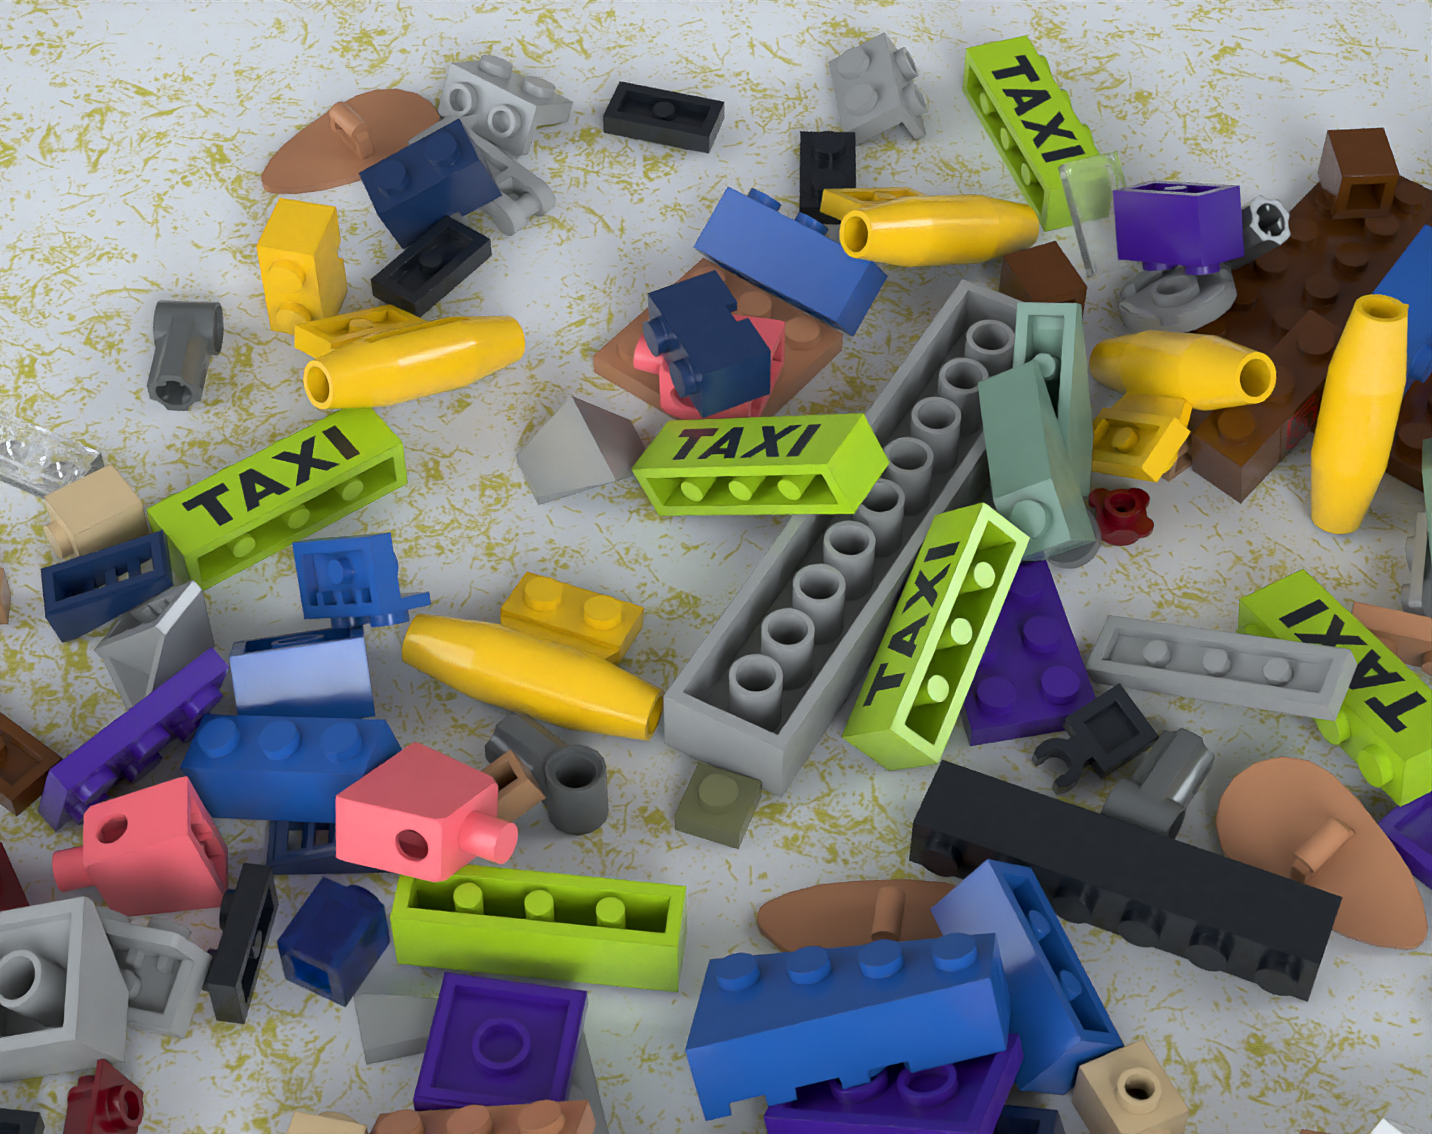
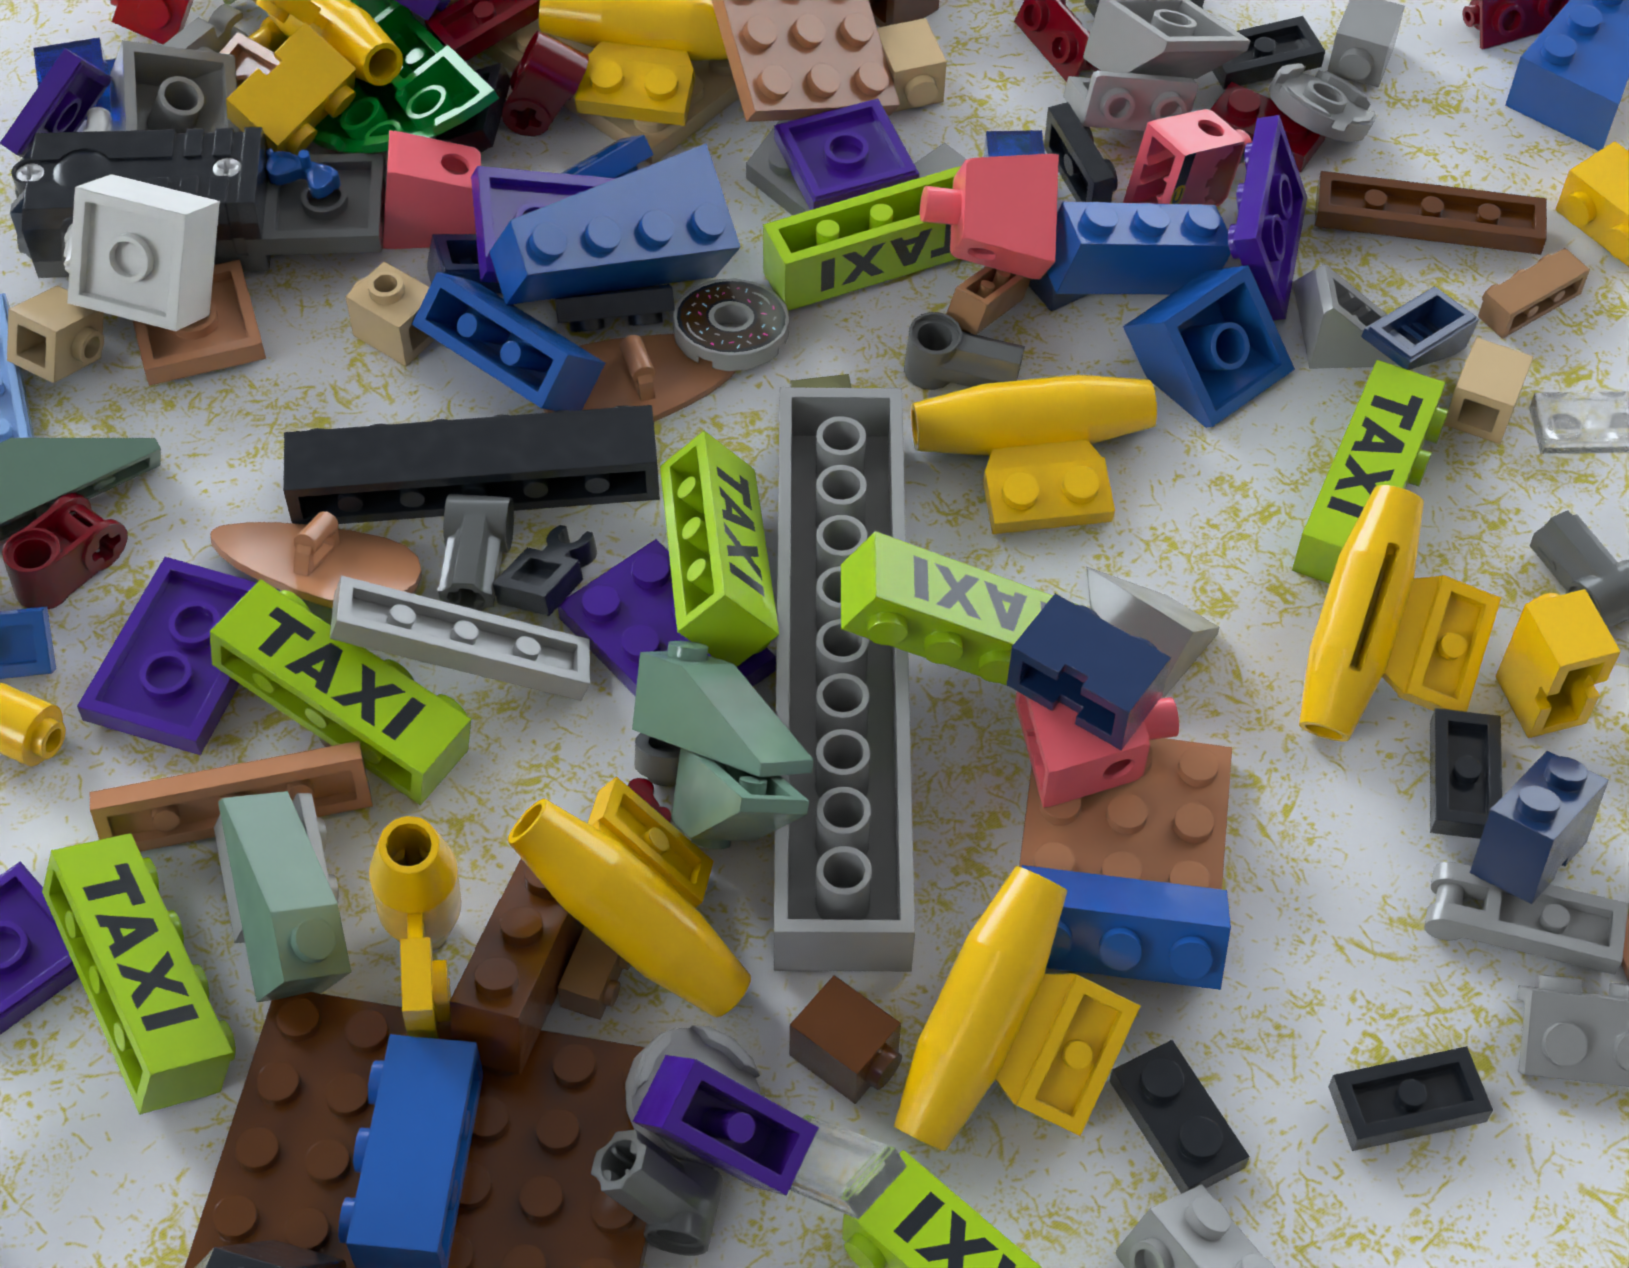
camera: 150 degrees right, 5 degrees up
blue bracket [292,532,431,629] -> none
none -> tile [673,278,790,371]

